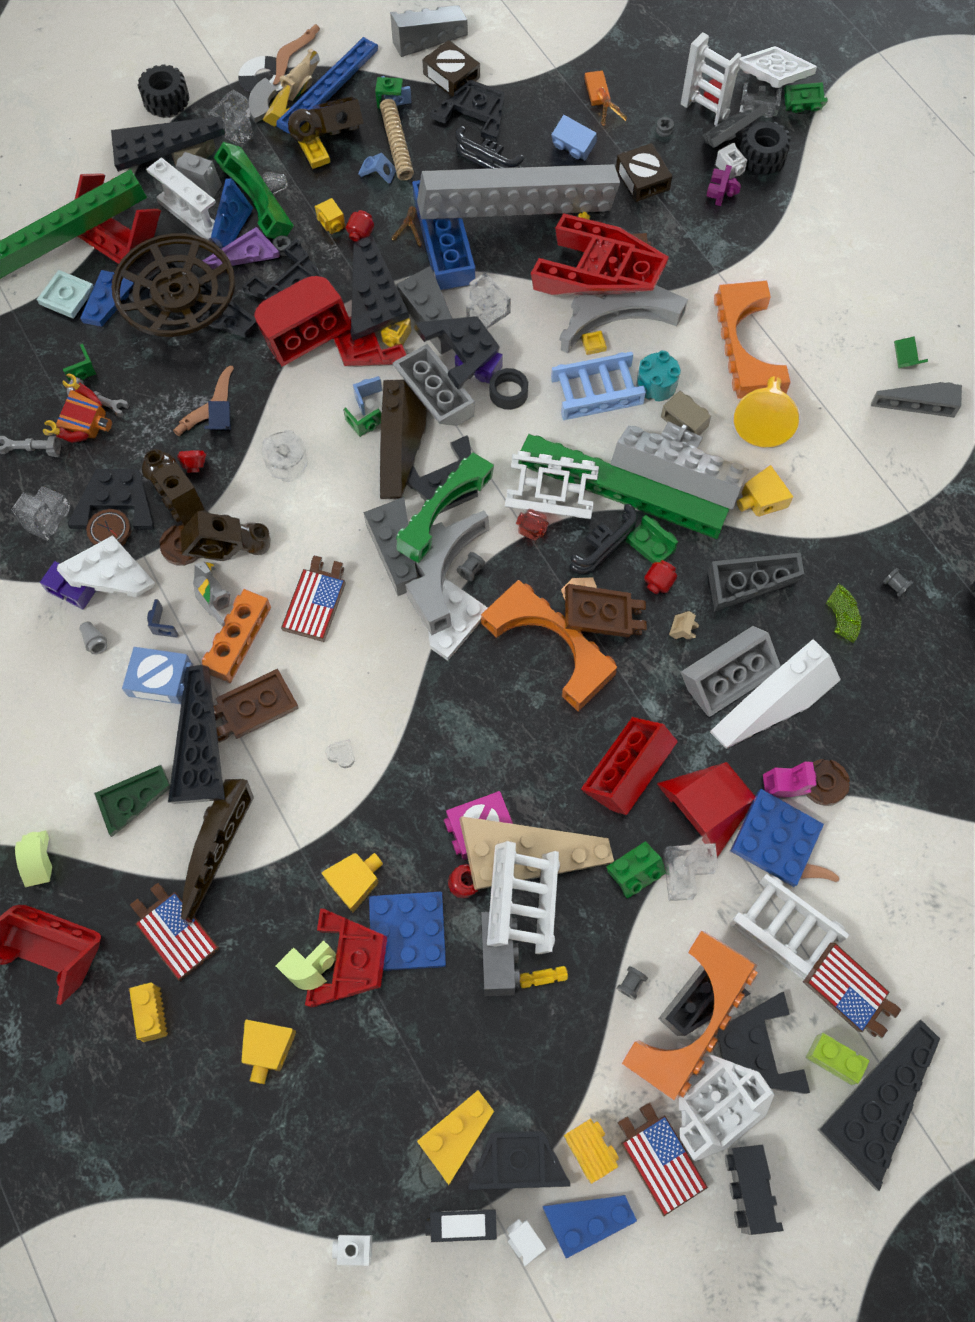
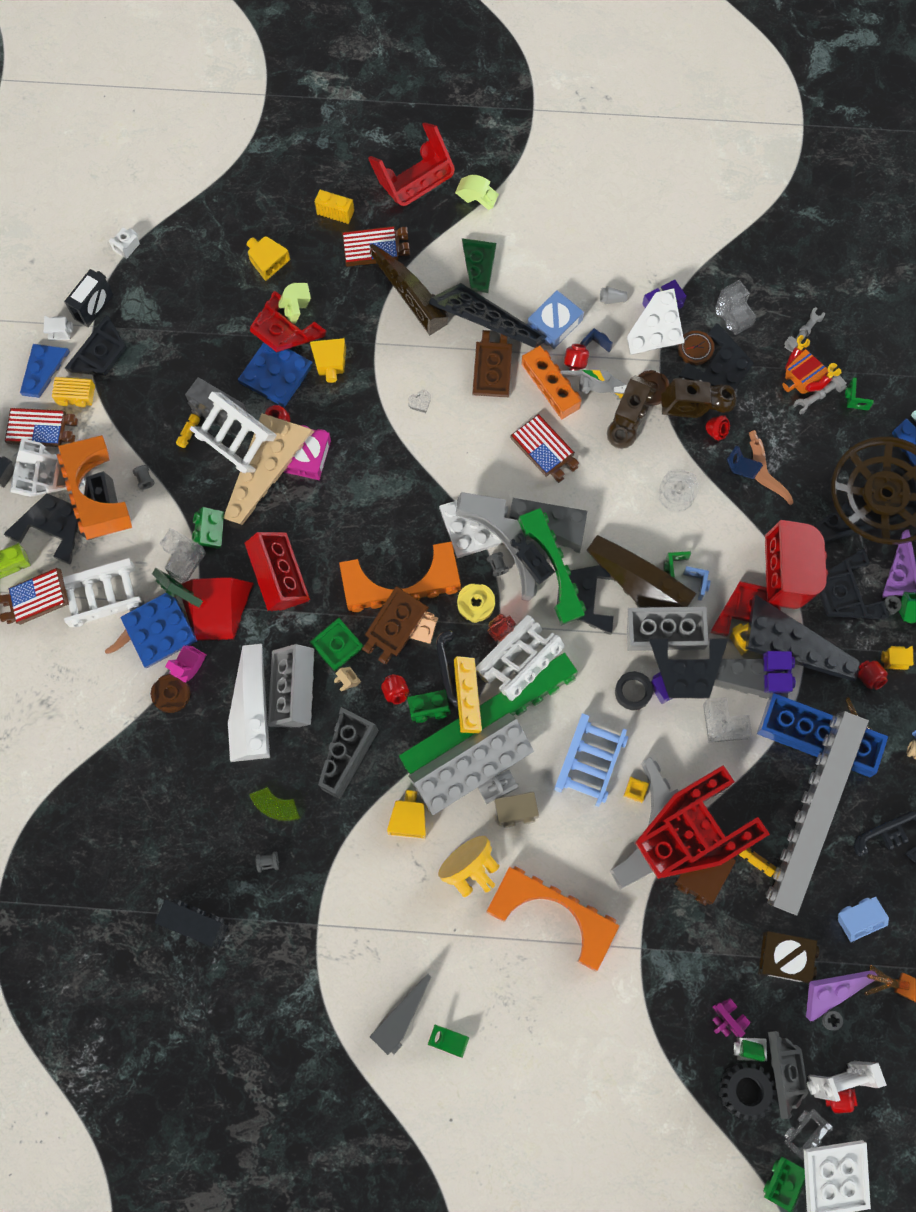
camera: 125 degrees right, 5 degrees up
yellow wing [417,1091,494,1185] -> none
teal brick [636,350,681,402] -> none
none -> dark green wing [152,568,203,607]
none -> green plate [310,618,364,672]
none -> yellow plate [454,656,482,734]
none -> light yellow plate [457,583,495,623]
none -> black plate [510,533,555,584]
none -> red head [564,344,589,371]
none -> green slope [739,1040,765,1061]
none -> dark purple piece [763,651,796,693]
none -> medium lavender wing [806,970,877,1021]

